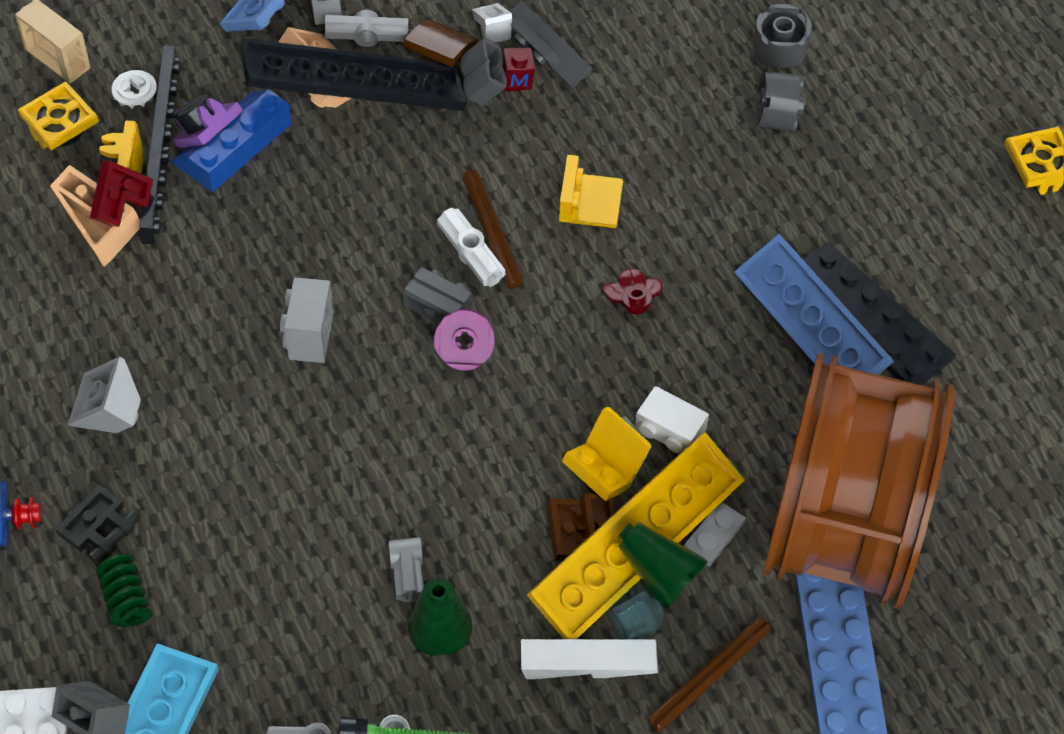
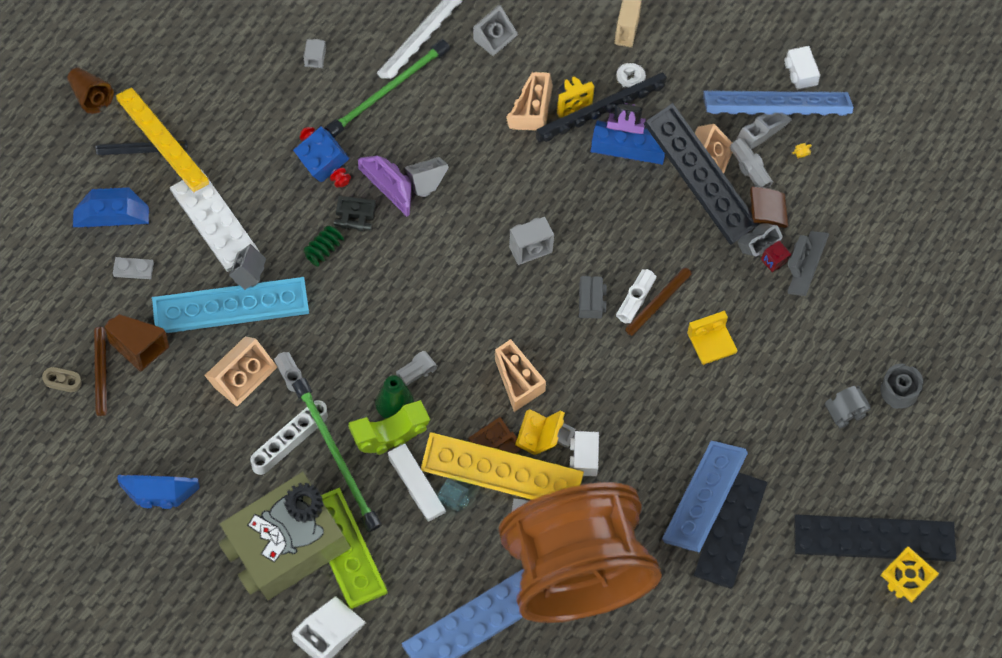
camera: 60 degrees right, 5 degrees up
yellow piece [18,81,99,151] -> none
dark red plate [90,161,153,227] -> none
plate [434,309,495,370] -> none
white slope [472,3,512,43] -> none
dark red plate [603,268,663,315] -> none
dark green cone [618,522,709,610] -> none
reddish brown axle [648,617,771,732] -> none
none -> lime brick [348,400,430,455]
none -> medium lavender wedge [358,156,412,216]
none -> light nougat wedge [495,339,546,412]
none -> black plate [794,514,956,562]

